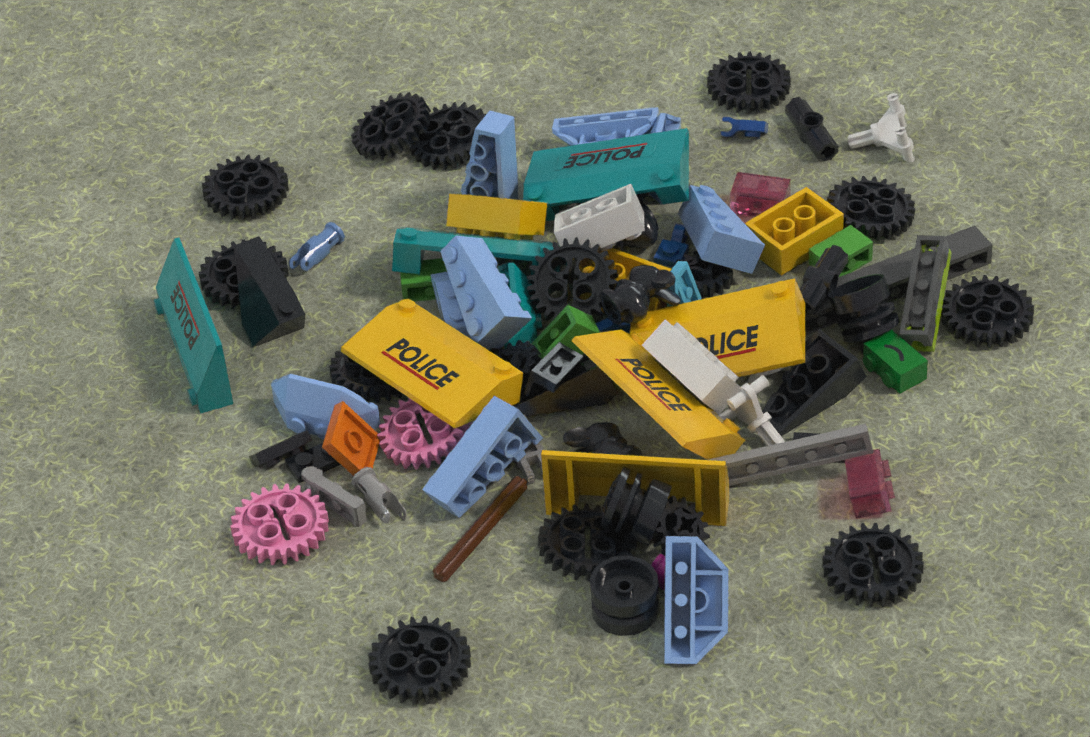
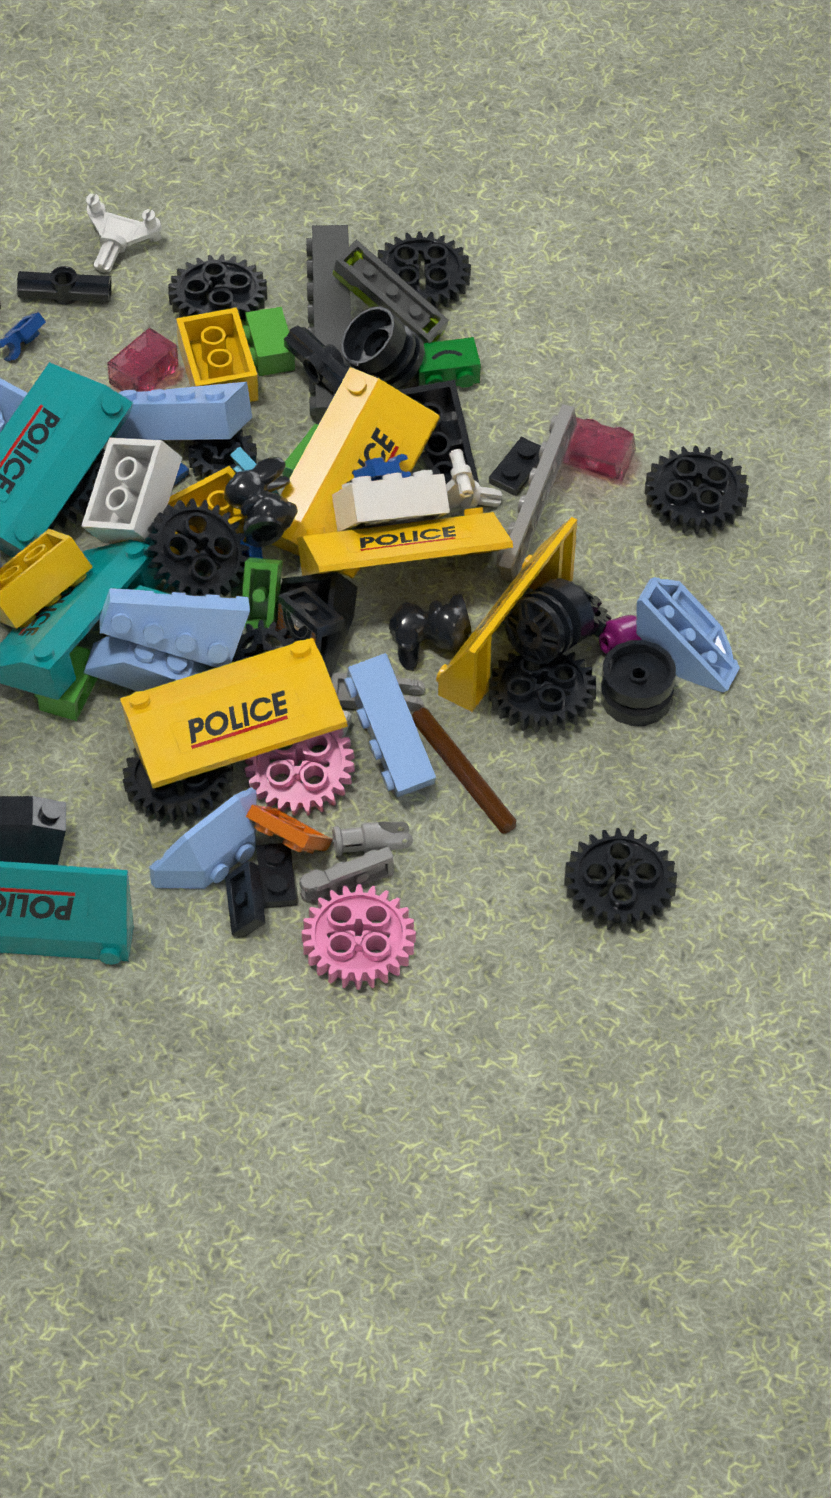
camera: 70 degrees left, 10 degrees up
none -> blue plate [353,454,411,481]

